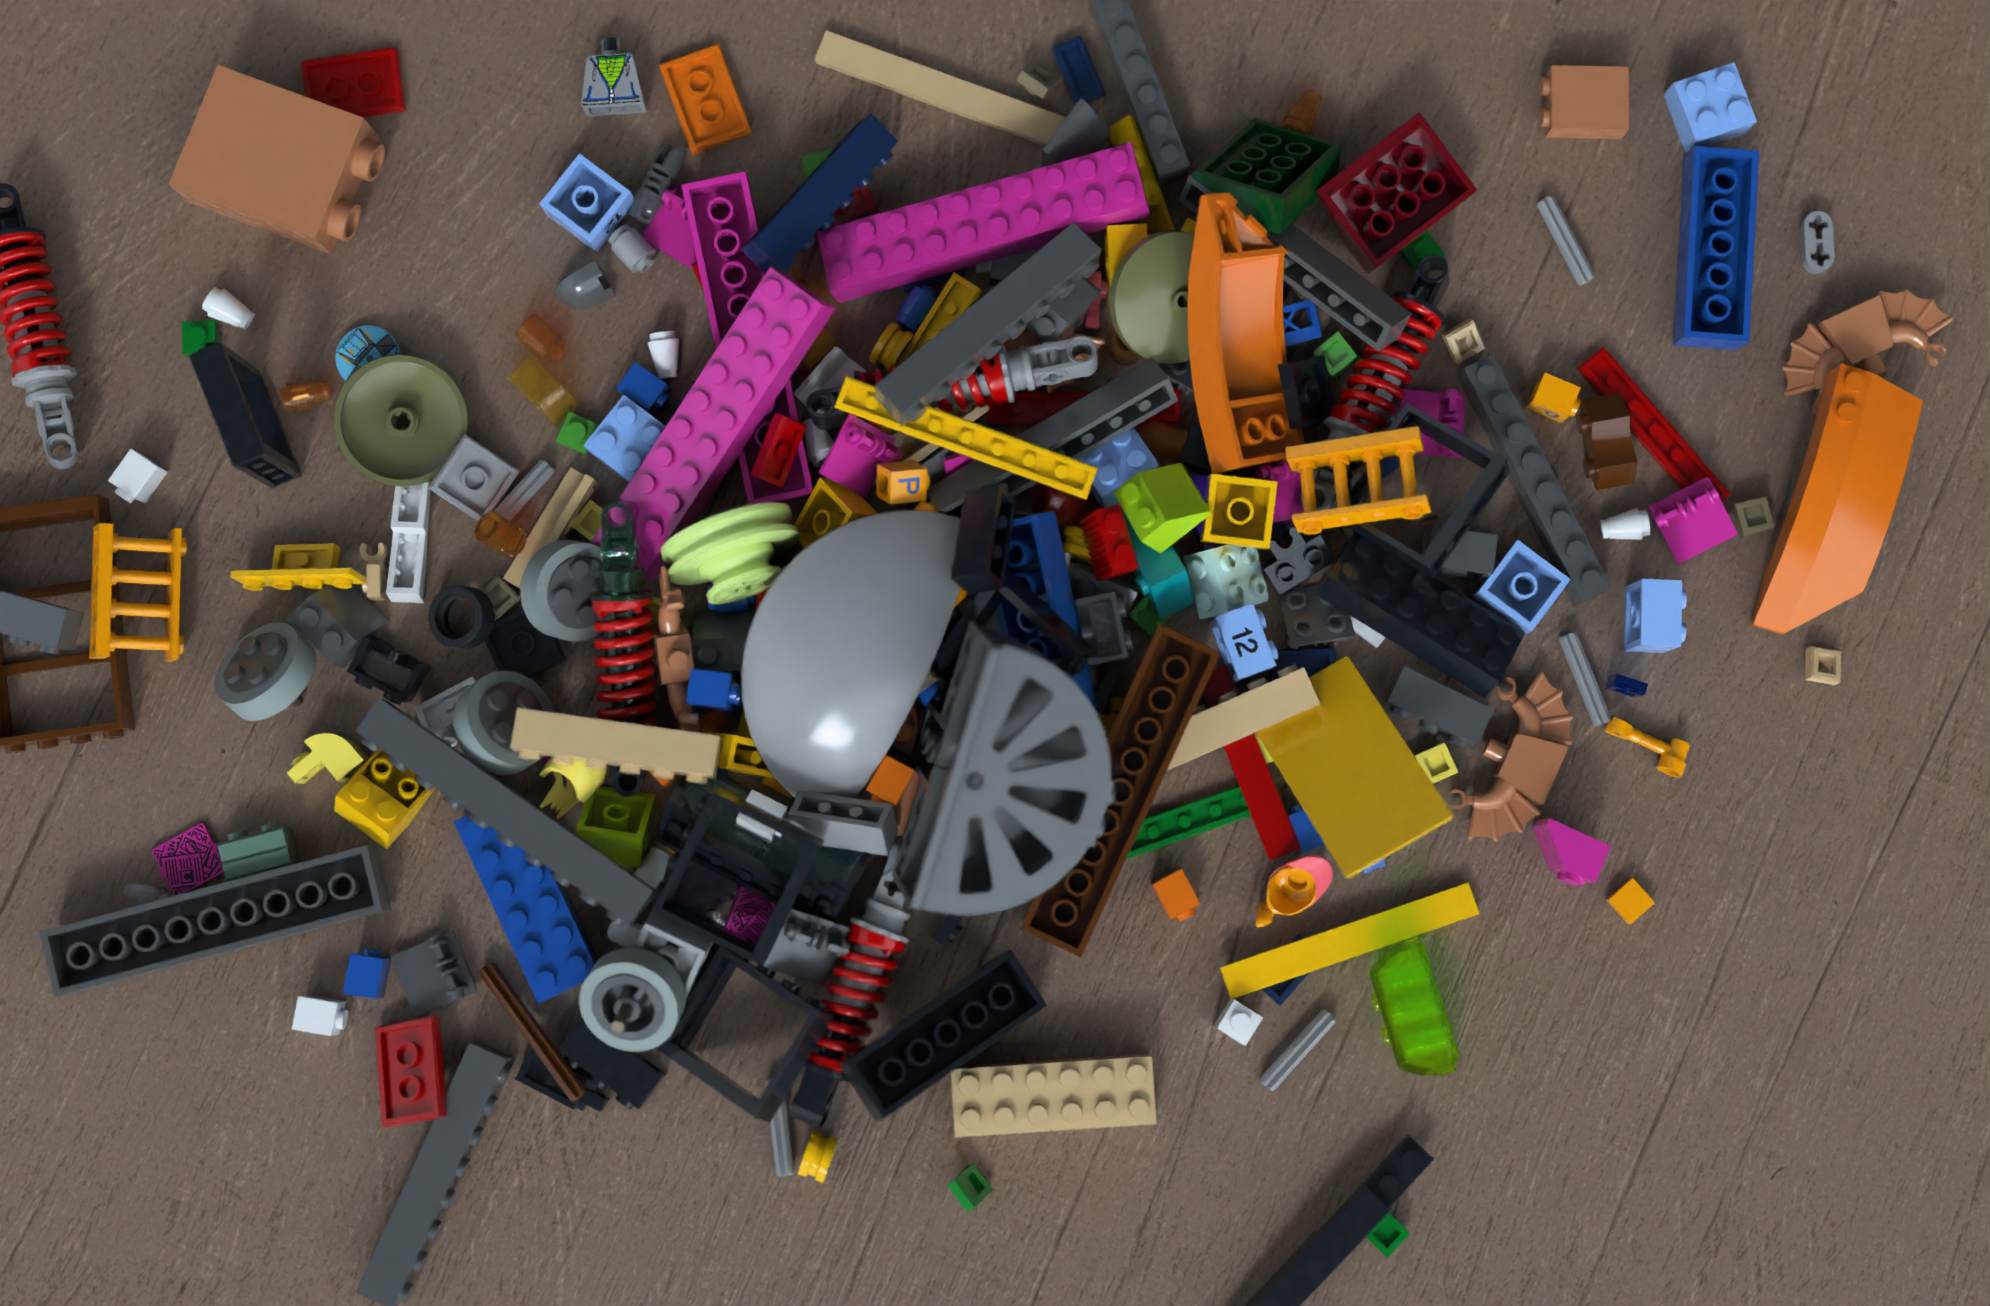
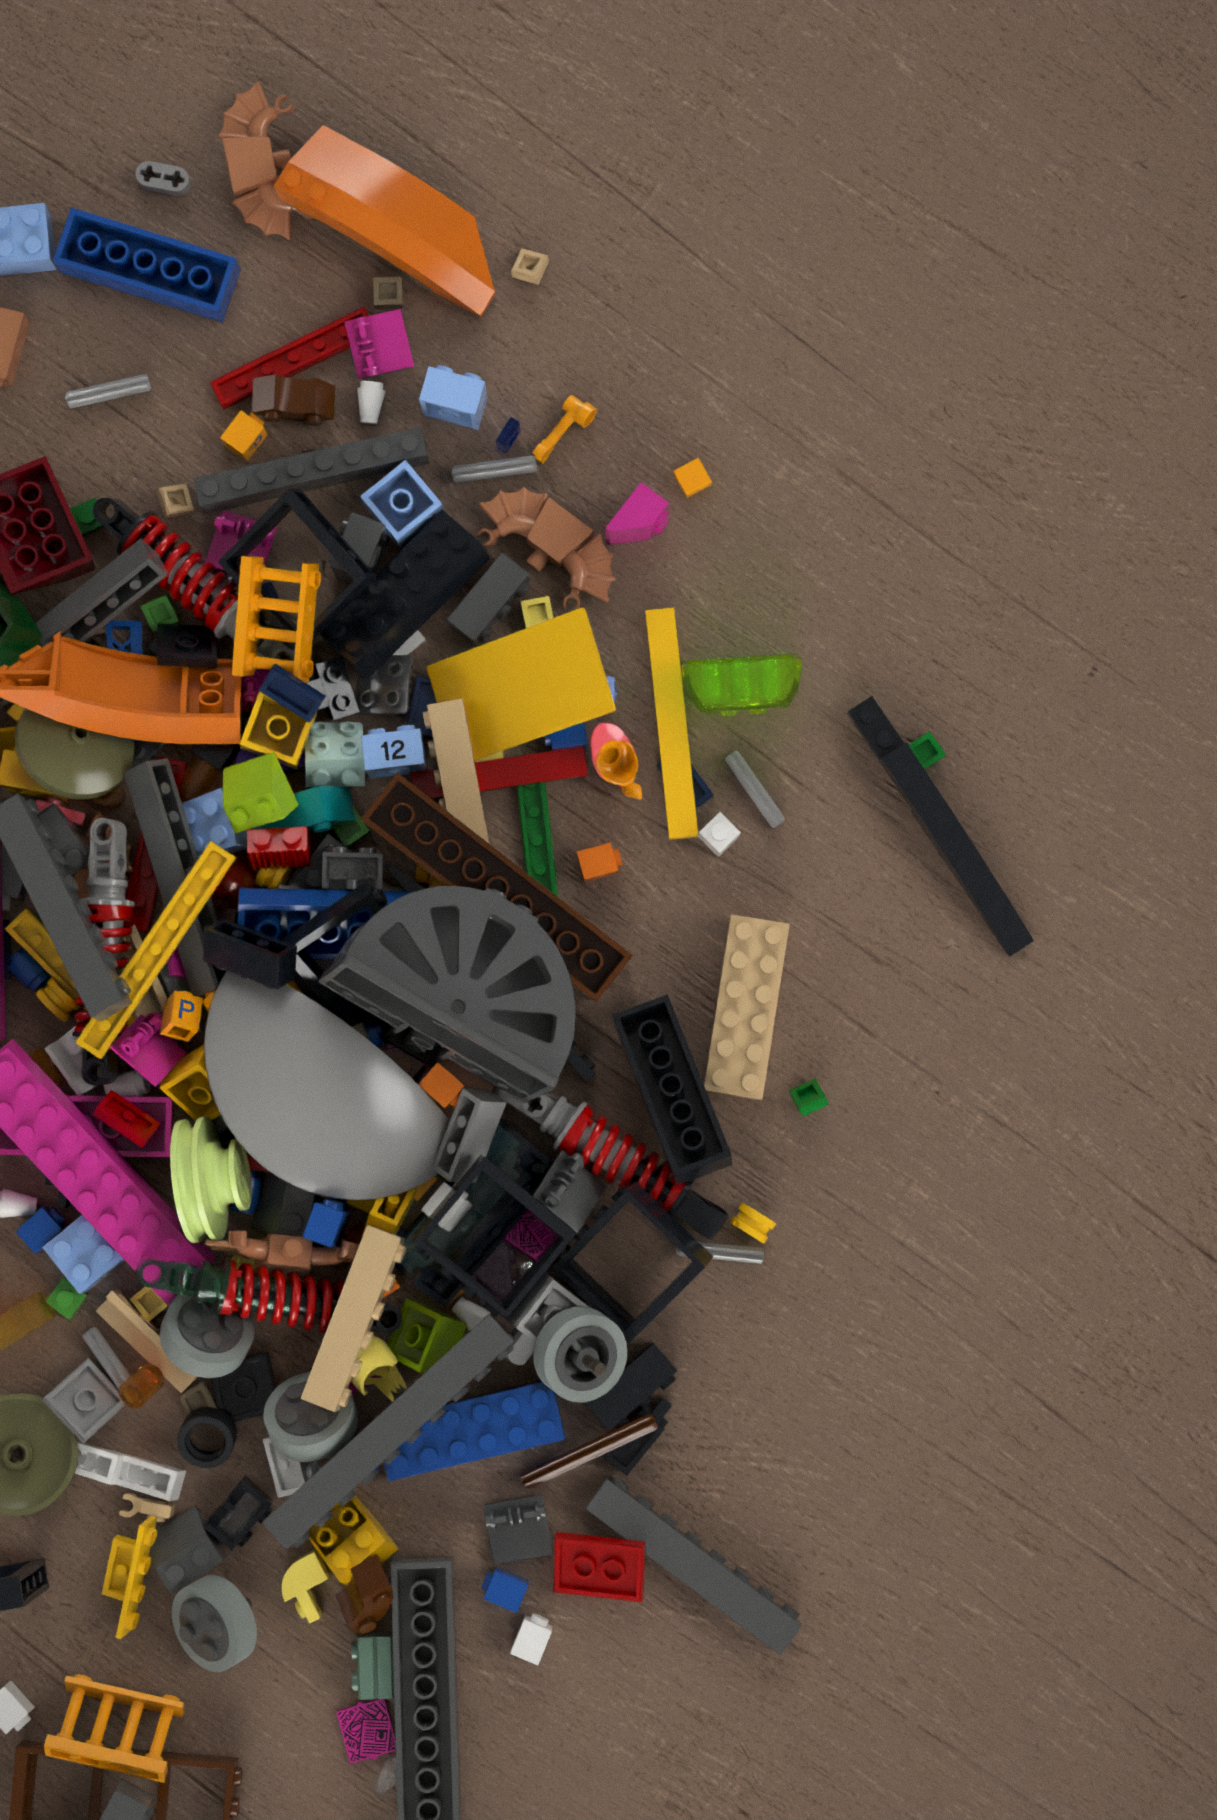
camera: 75 degrees left, 0 degrees up
none -> dark blue tile [259,664,326,723]
none -> reddish brown brick [335,1554,393,1636]

